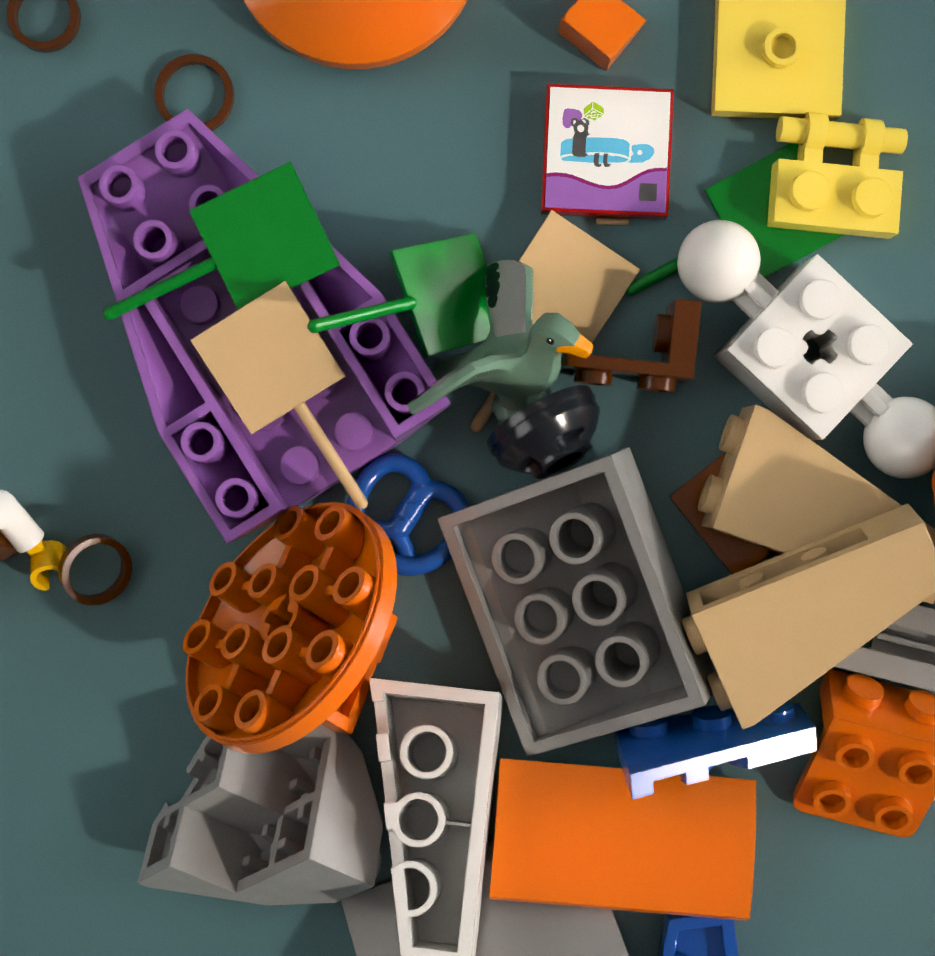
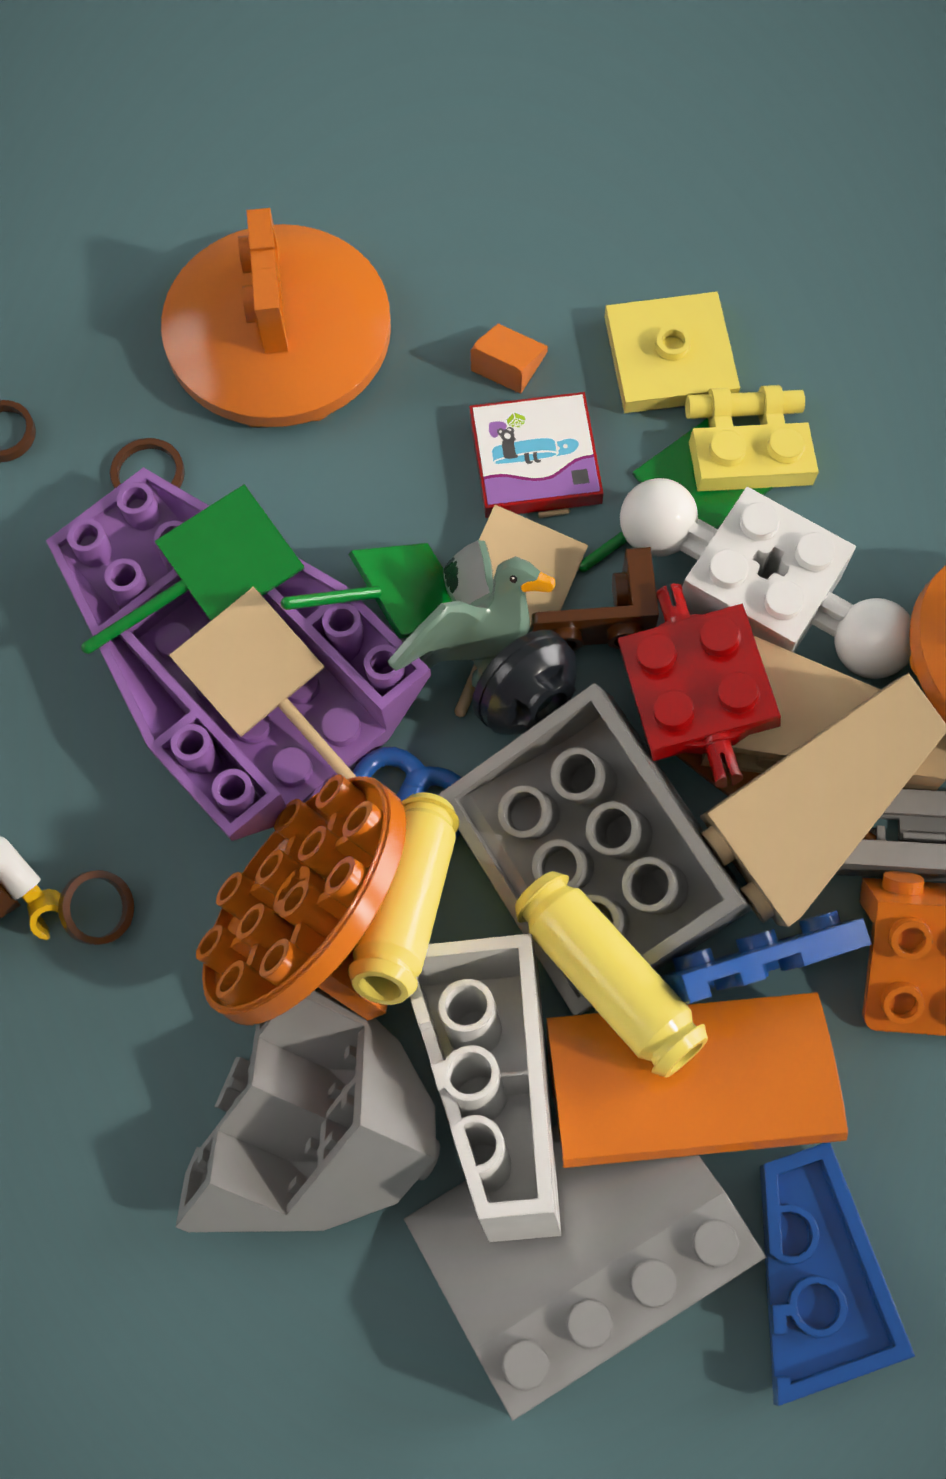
camera: 10 degrees left, 20 degrees down
none -> light yellow axle [348,792,459,1005]
none -> light yellow axle [515,871,708,1078]
none -> red plate [618,583,781,788]

